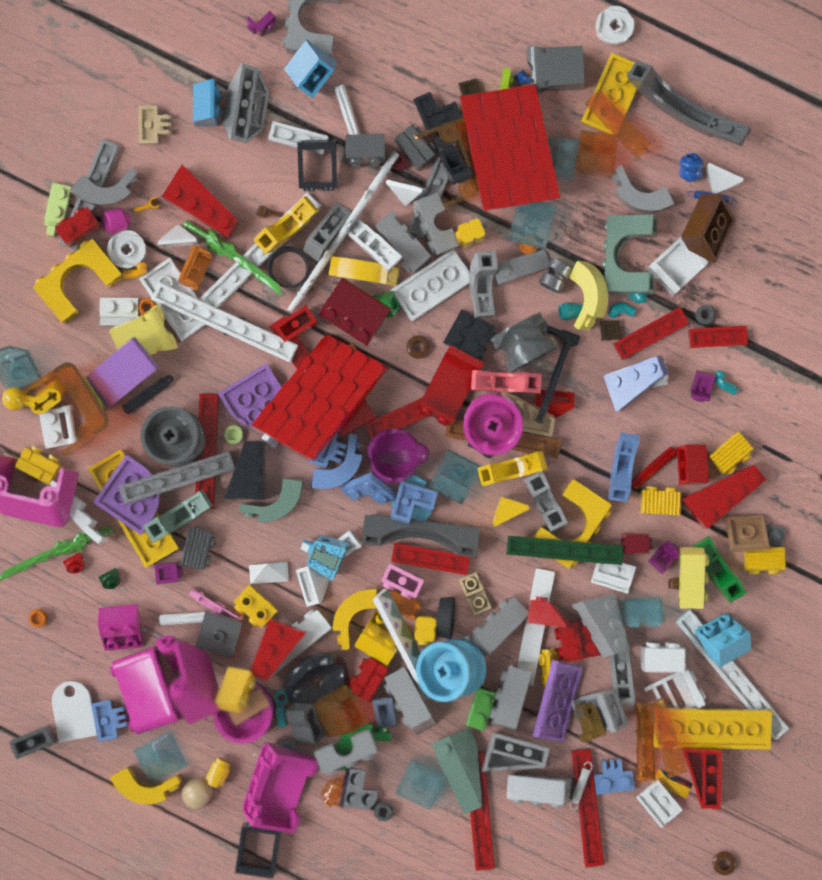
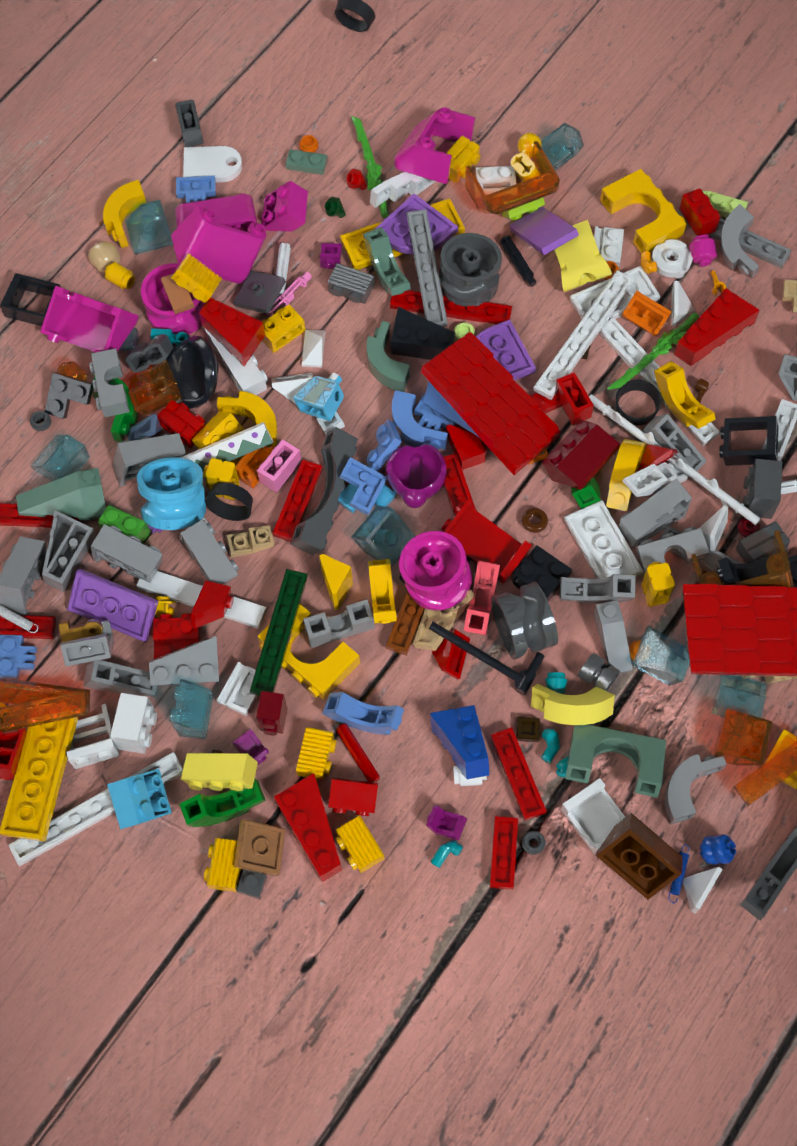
camera: 105 degrees right, 20 degrees down
none -> sand green plate [285,149,328,175]
none -> red slope [637,444,679,472]

